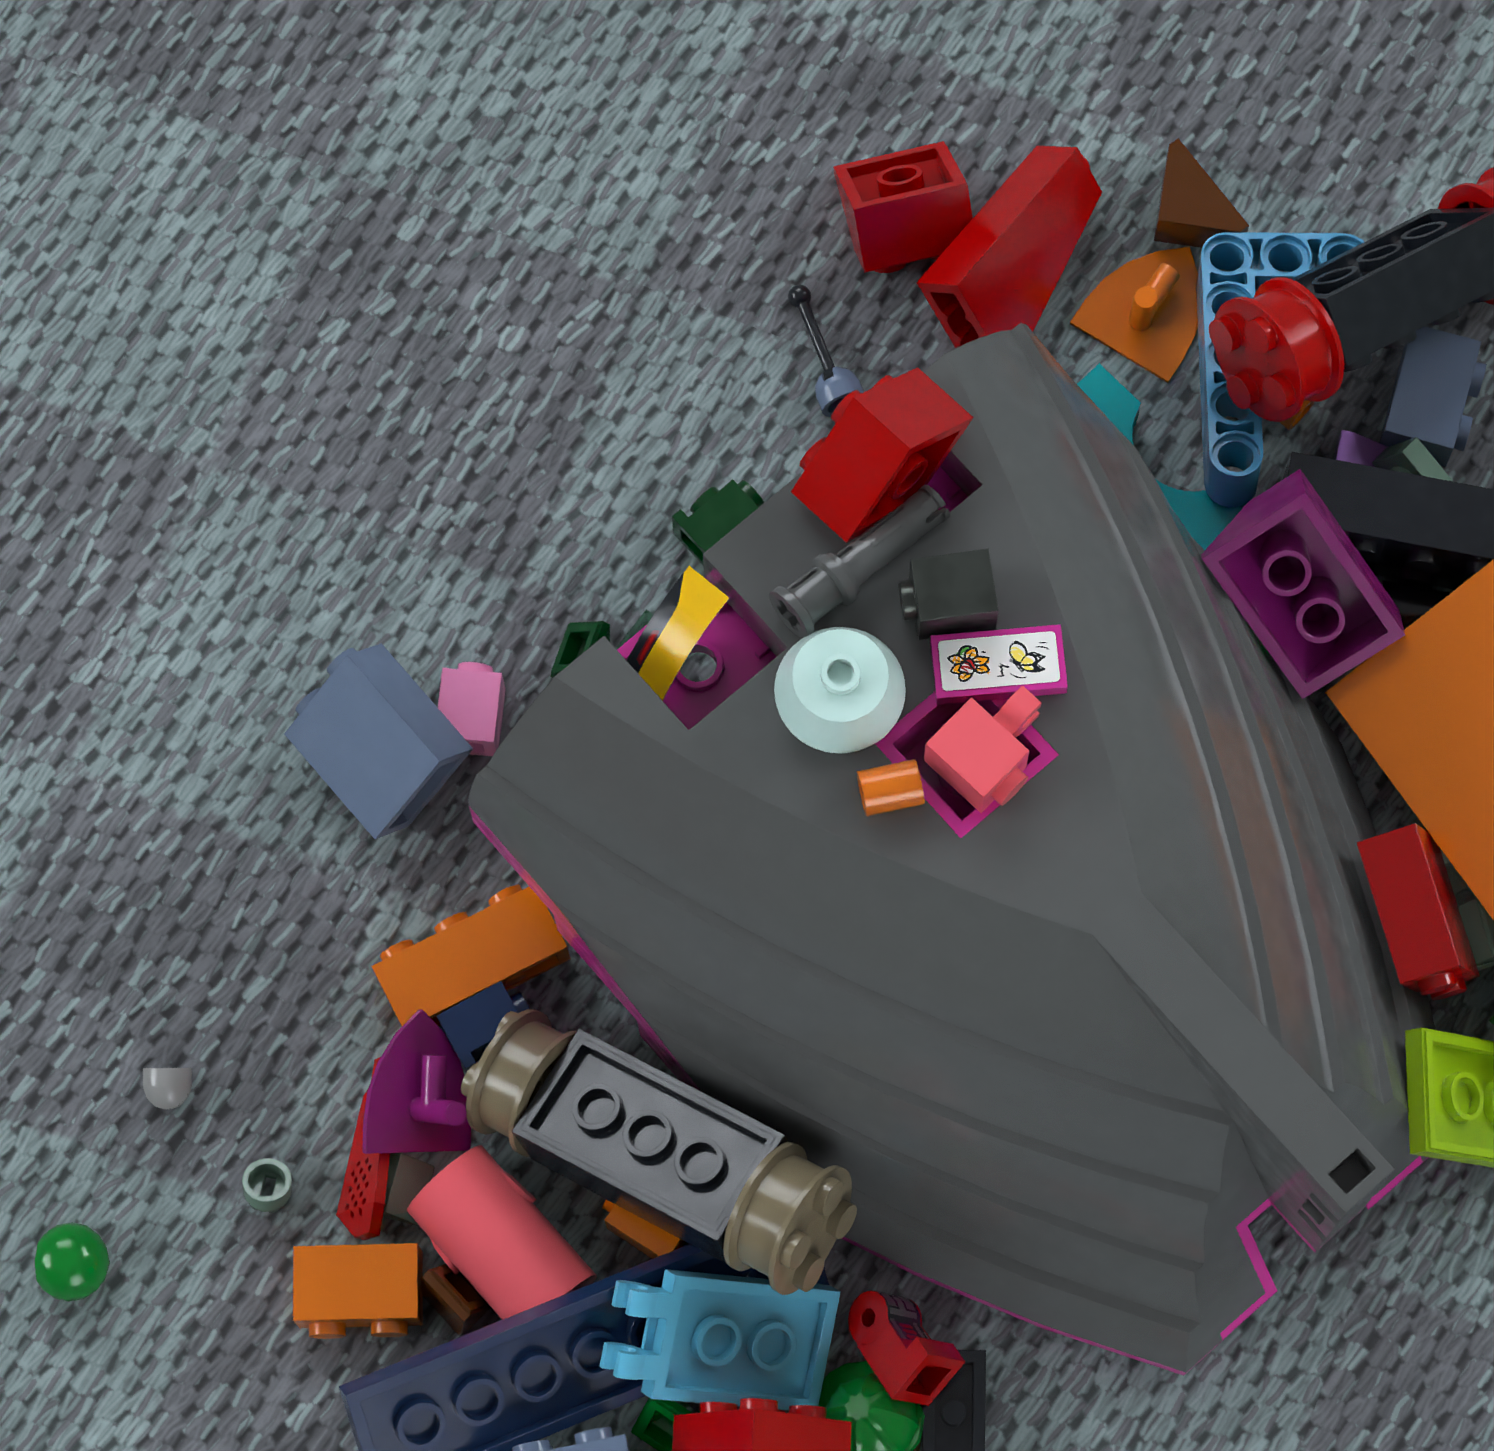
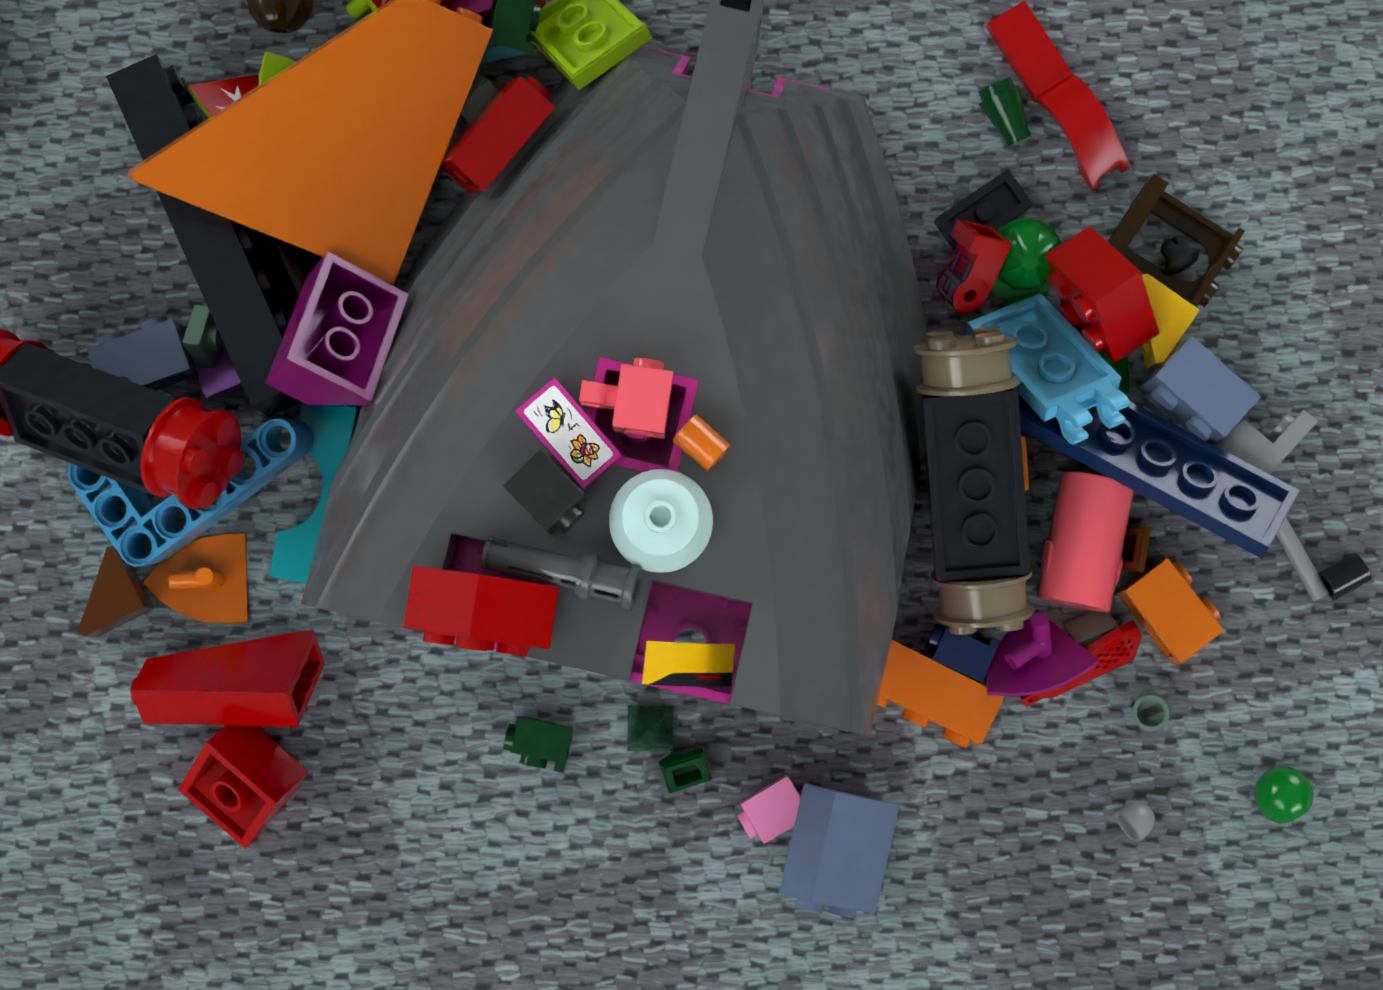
camera: 130 degrees left, 10 degrees up
hinge [788,285,864,417] -> none

